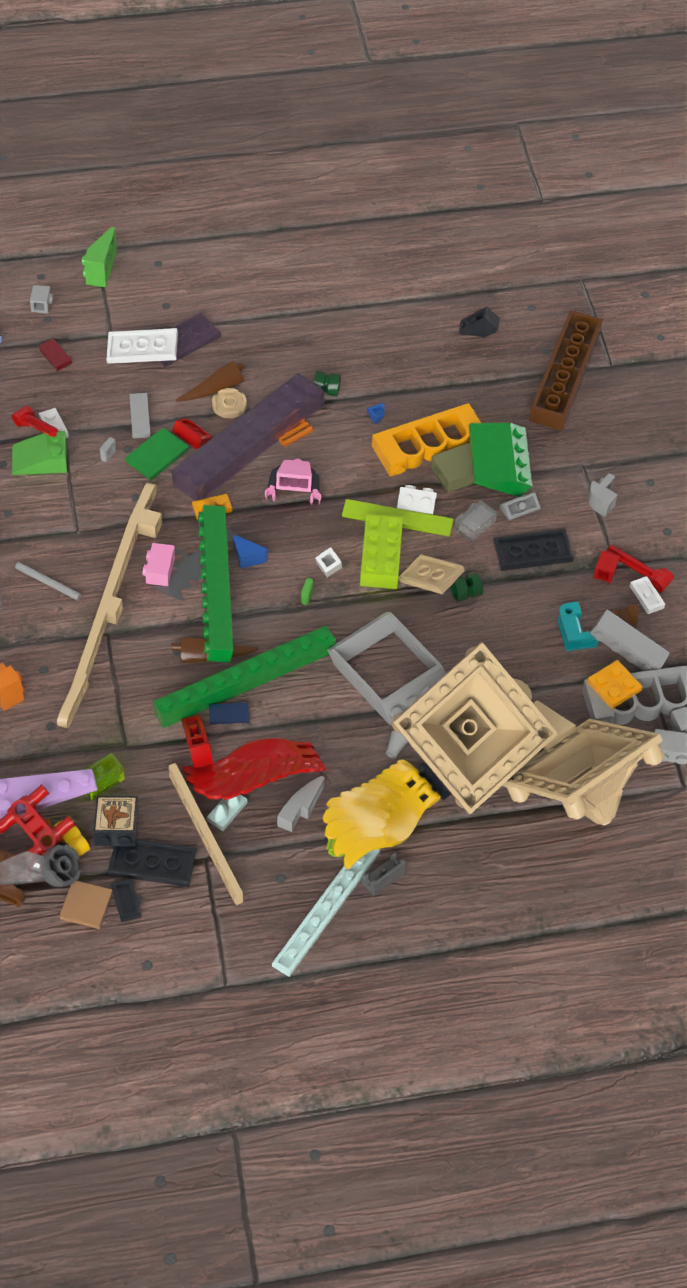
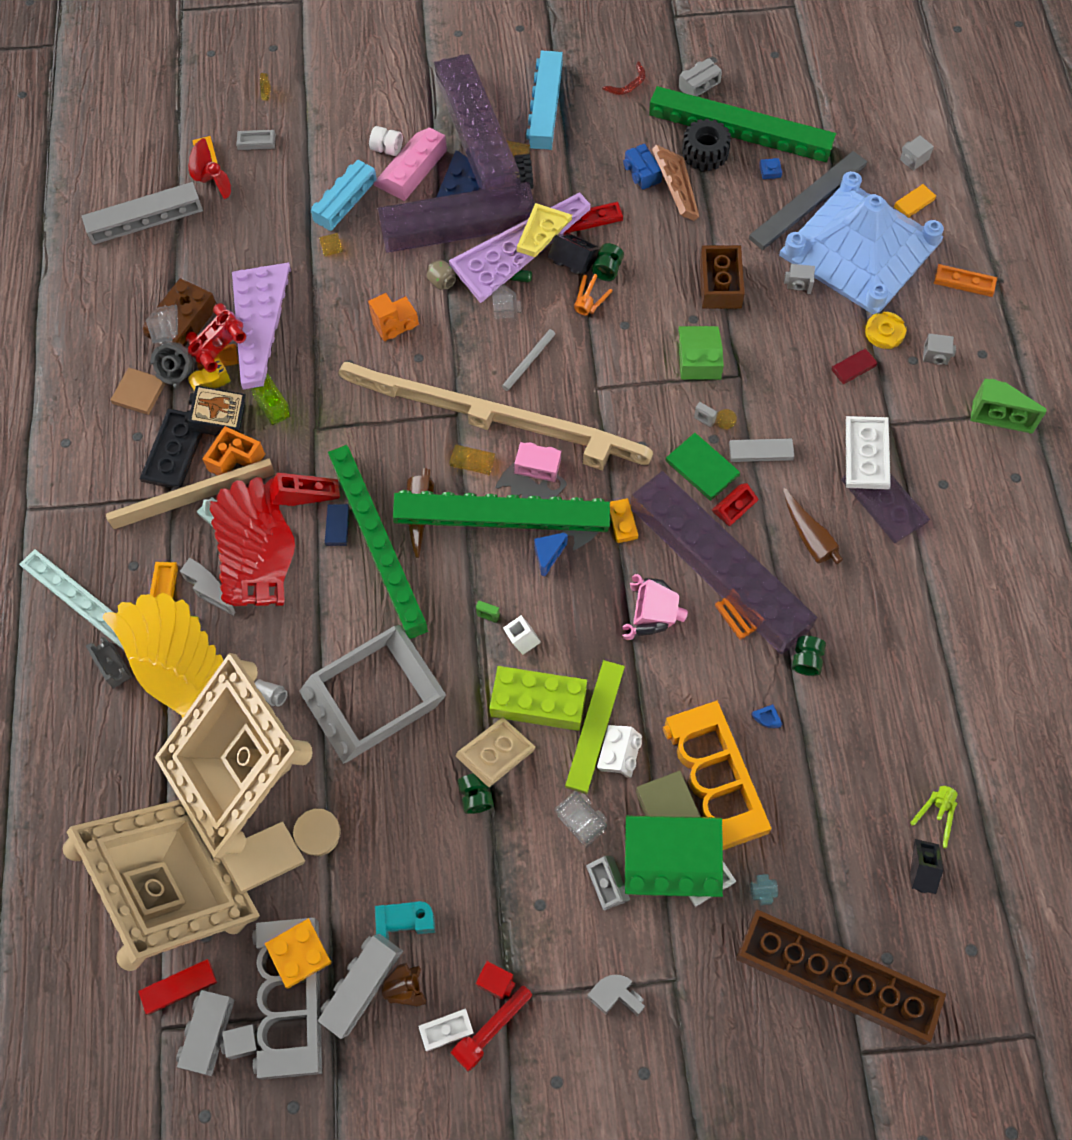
camera: 100 degrees right, 10 degrees up
red axle [11,405,58,437] -> none
white plate [39,408,69,438] -> none
black tile [111,878,141,922] -> none
tan tile [212,388,247,419] -> none
black tile [493,529,574,571] -> none
none -> red tile [138,959,218,1015]
none -> light orange tile [150,562,178,598]
none -> orange brick [202,426,265,475]
none -> clear yellow plate [449,444,495,475]
none -> clear yellow plate [716,409,737,429]
none -> clear light blue gear [750,874,778,906]
none -> yellow tile [865,312,907,349]
none -> lime plant [911,786,958,848]

